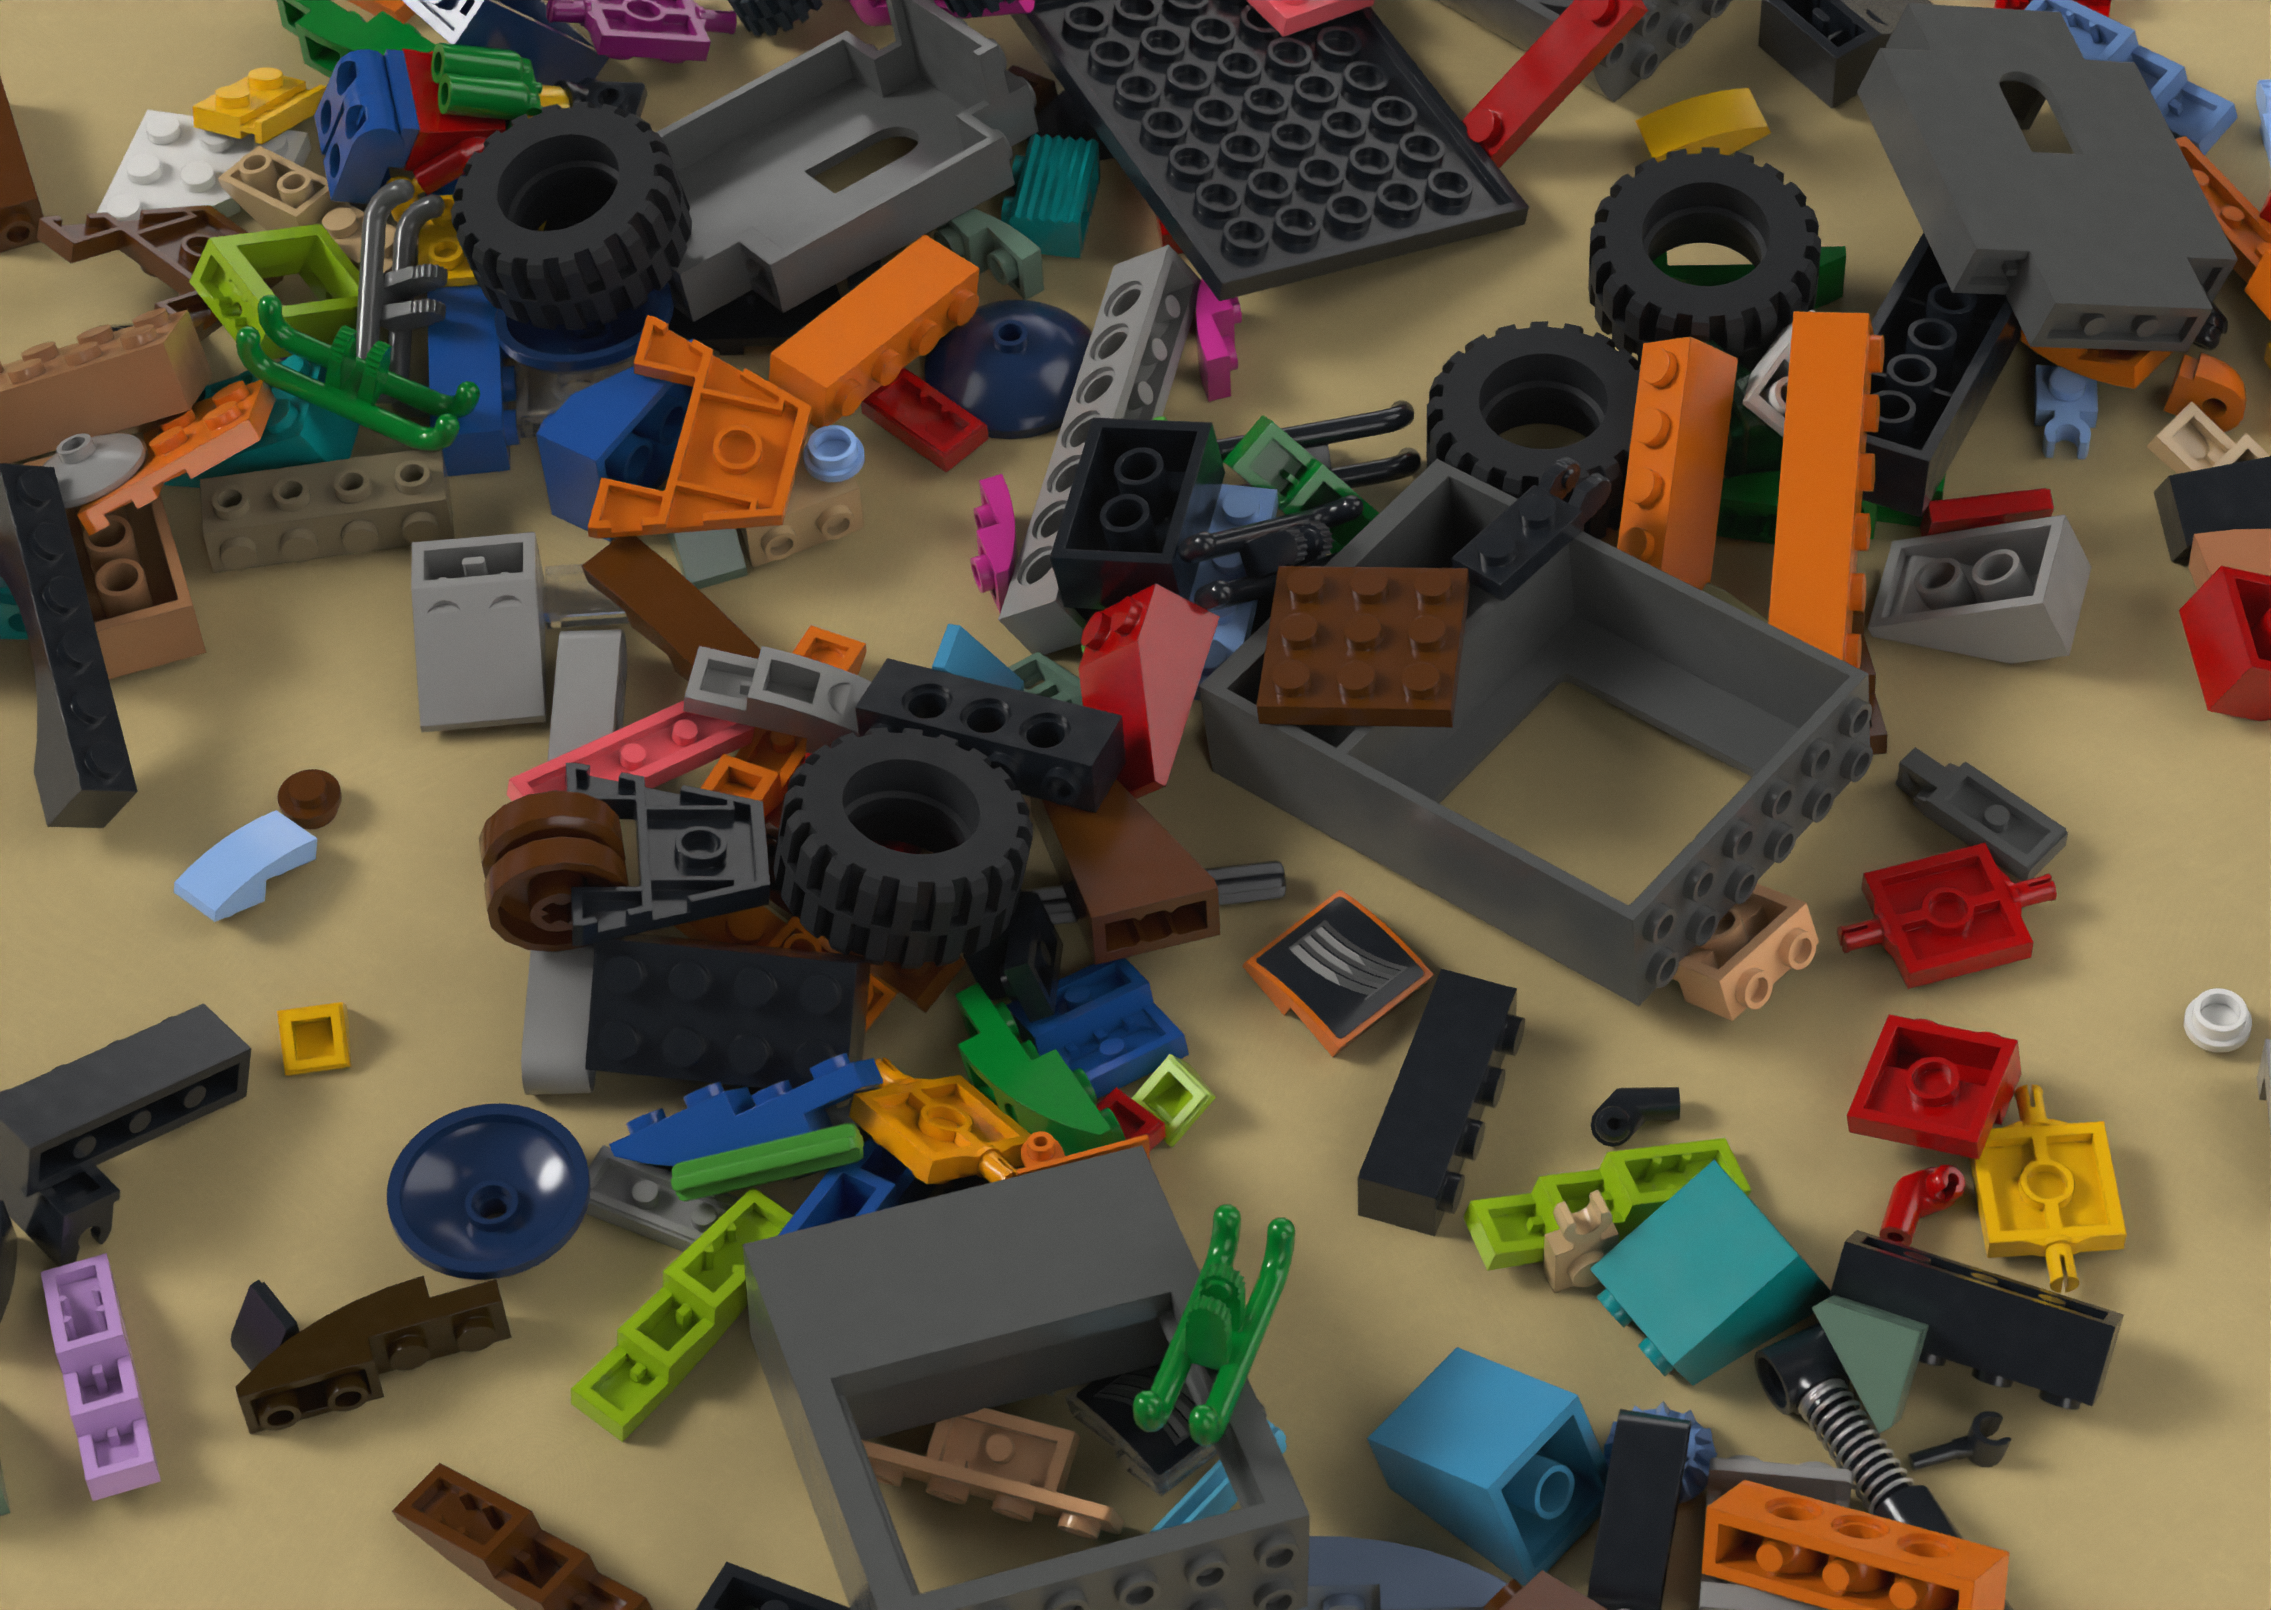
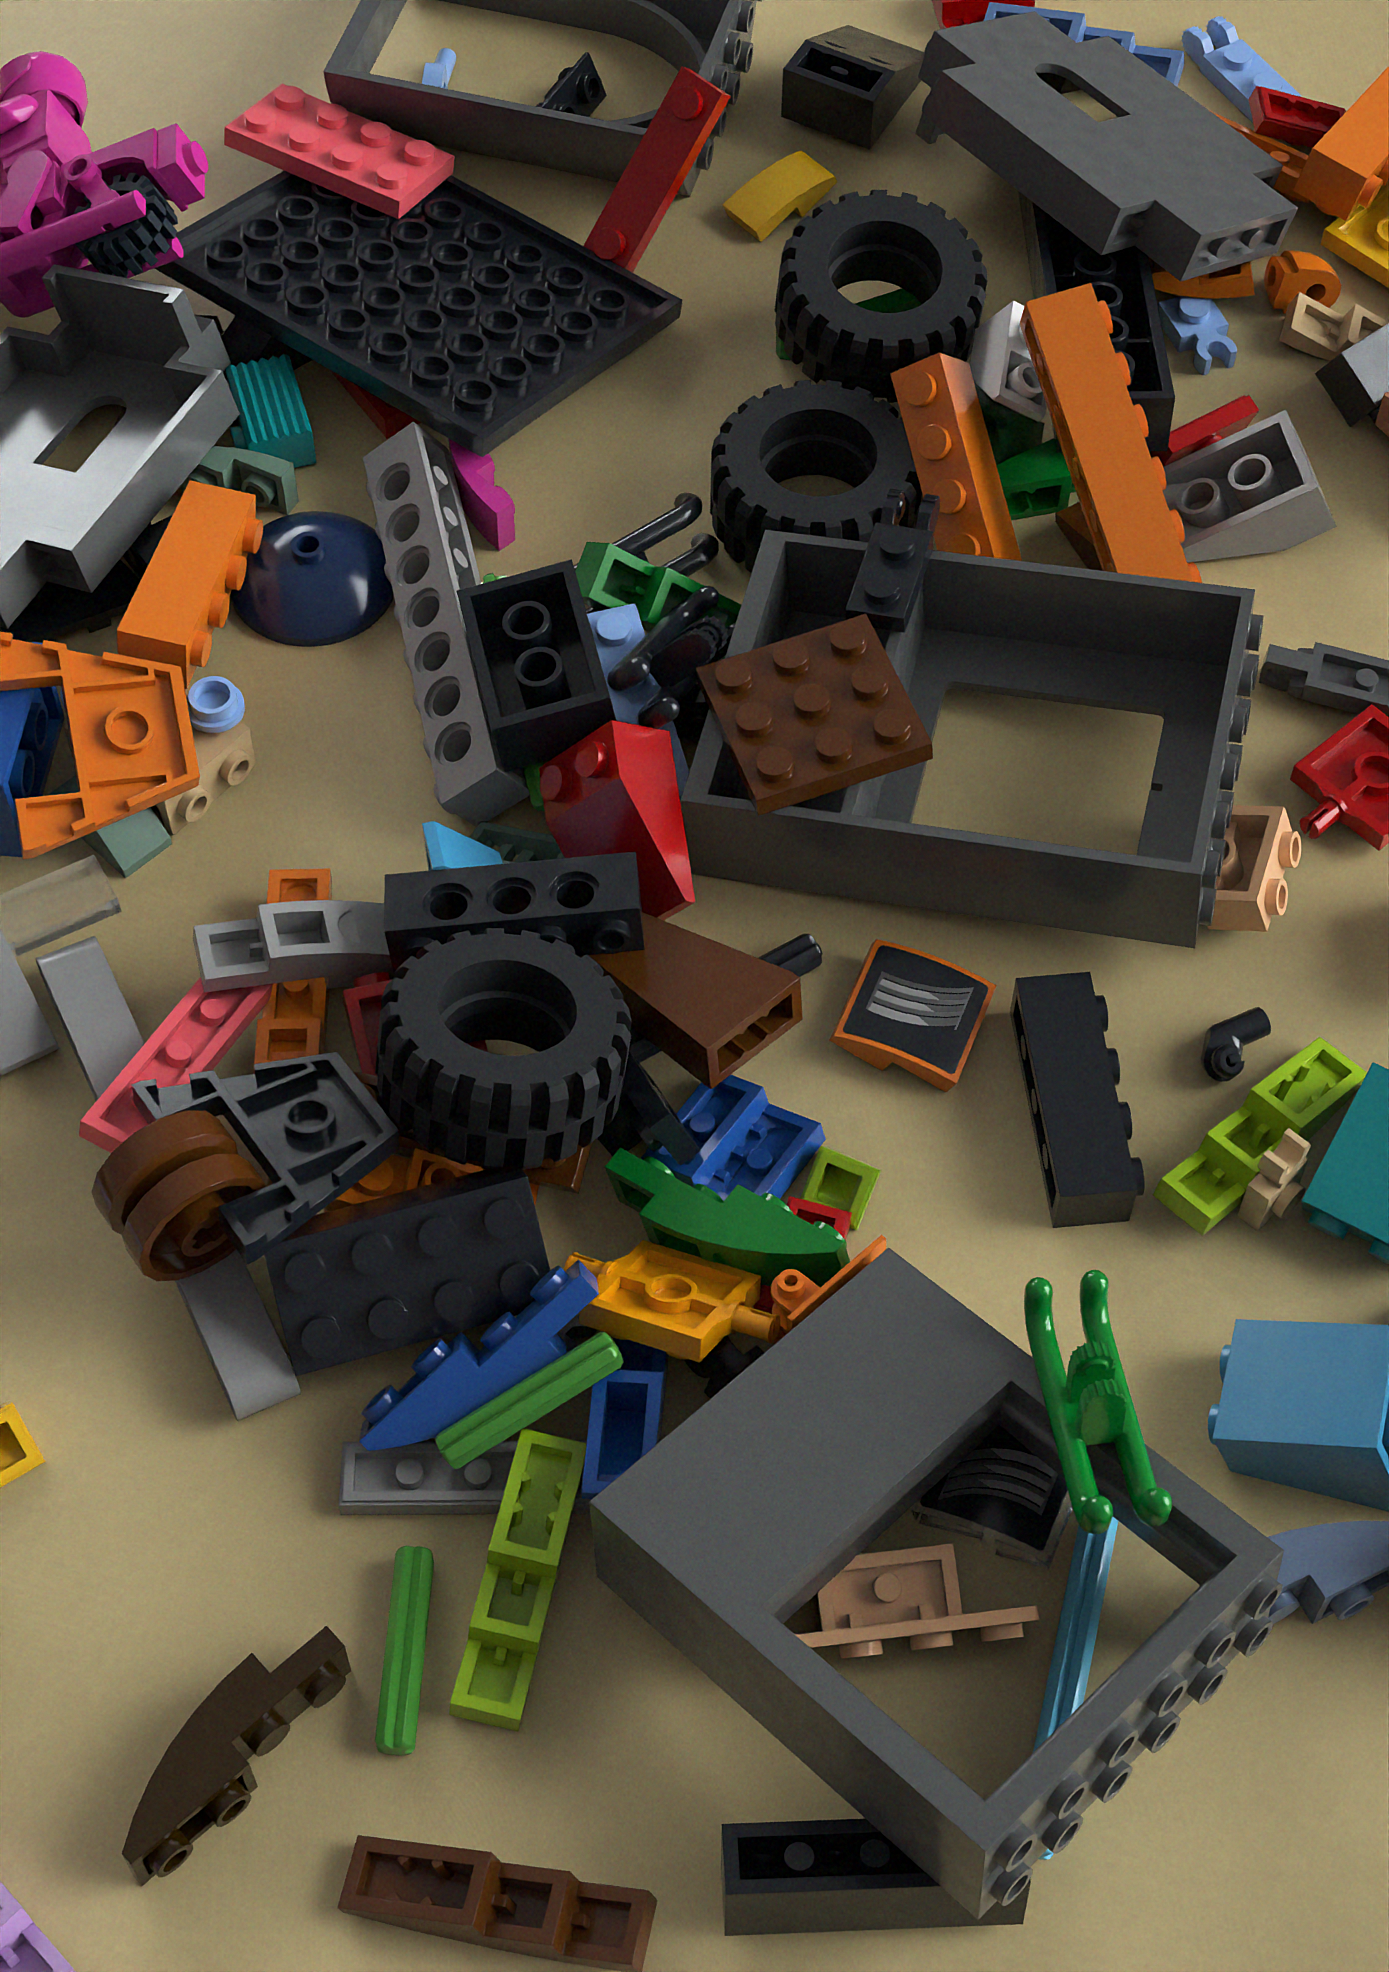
camera: 30 degrees left, 5 degrees up
black slope [230,1280,300,1371] -> none
dark blue dish [387,1103,591,1280] -> none
reddish brown slope [581,536,761,682] -> none
red plate [861,368,988,473] -> none
dark pink slope [970,474,1018,613] -> none
none -> bright green axle [375,1546,434,1756]

